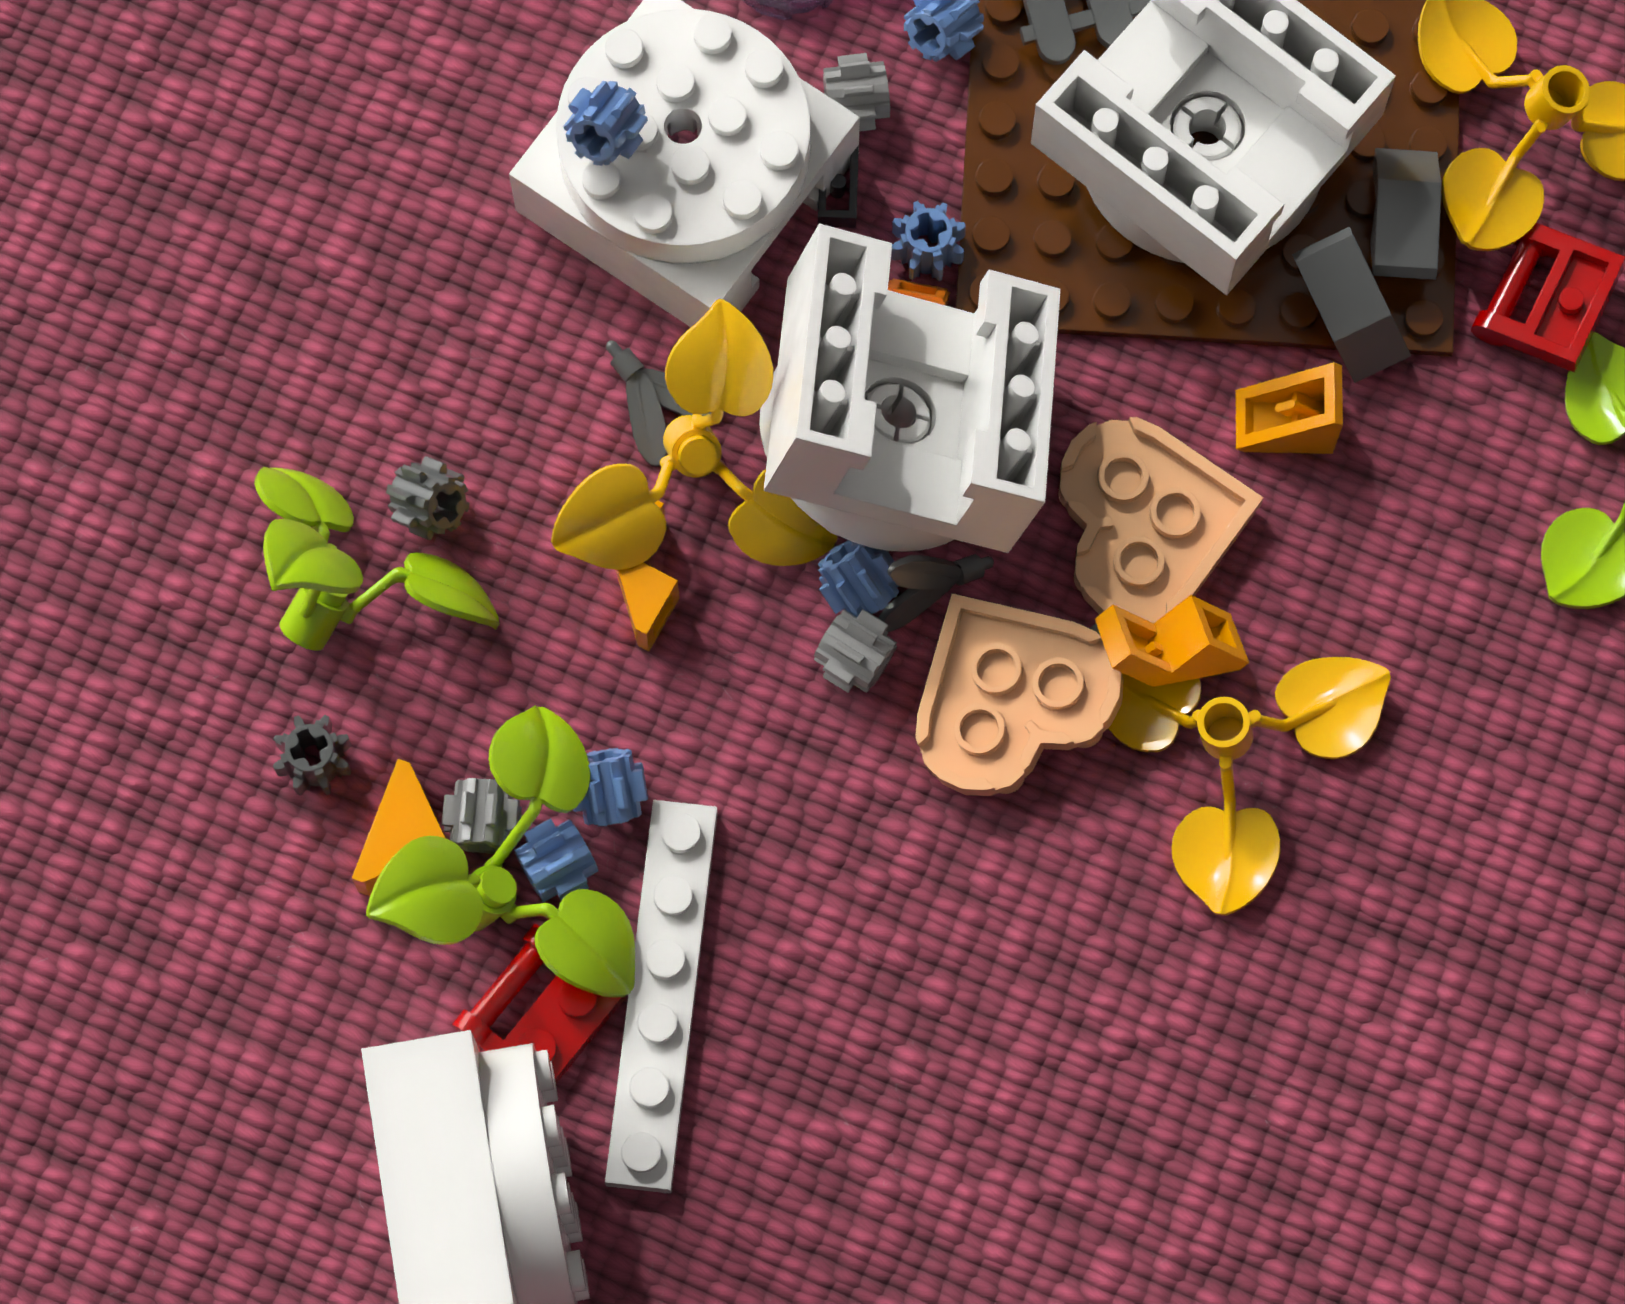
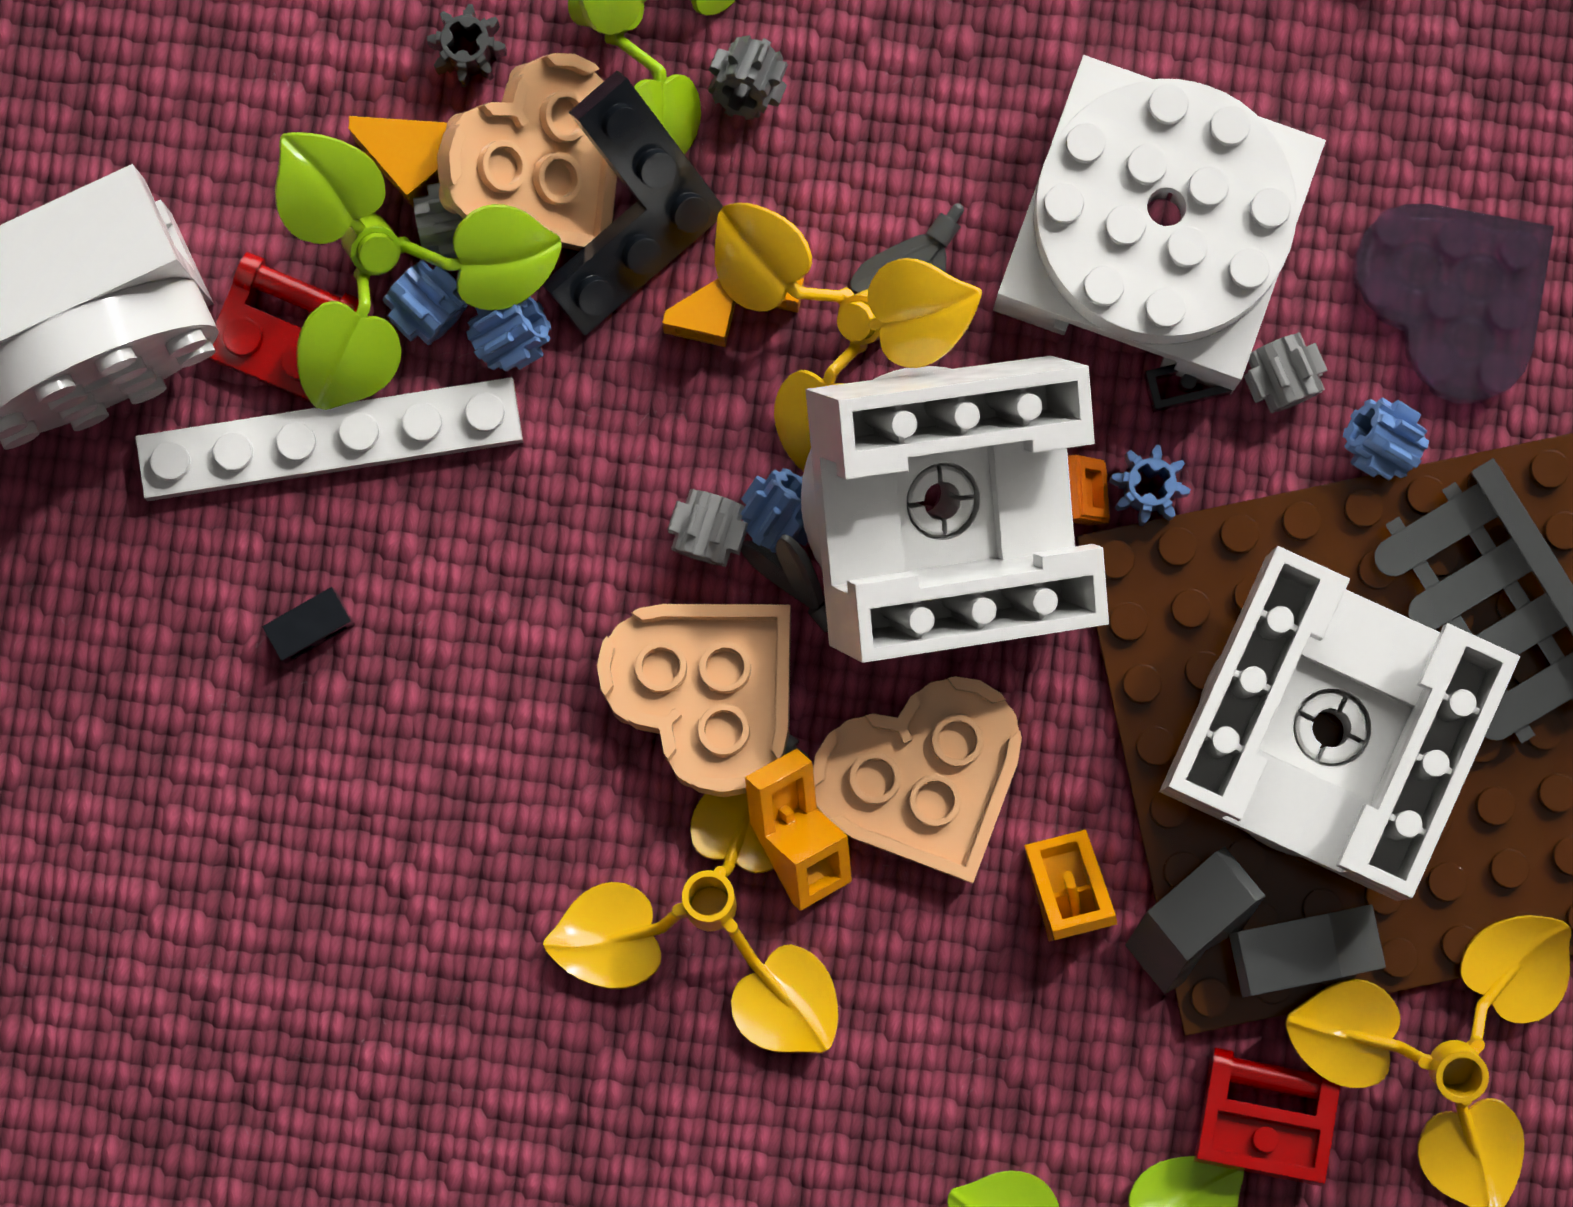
camera: 75 degrees right, 10 degrees up
medium blue gear [563,81,648,166] -> none
none -> black piece [262,587,355,664]
none -> light nougat plate [437,53,617,251]
none -> black plate [542,71,723,336]

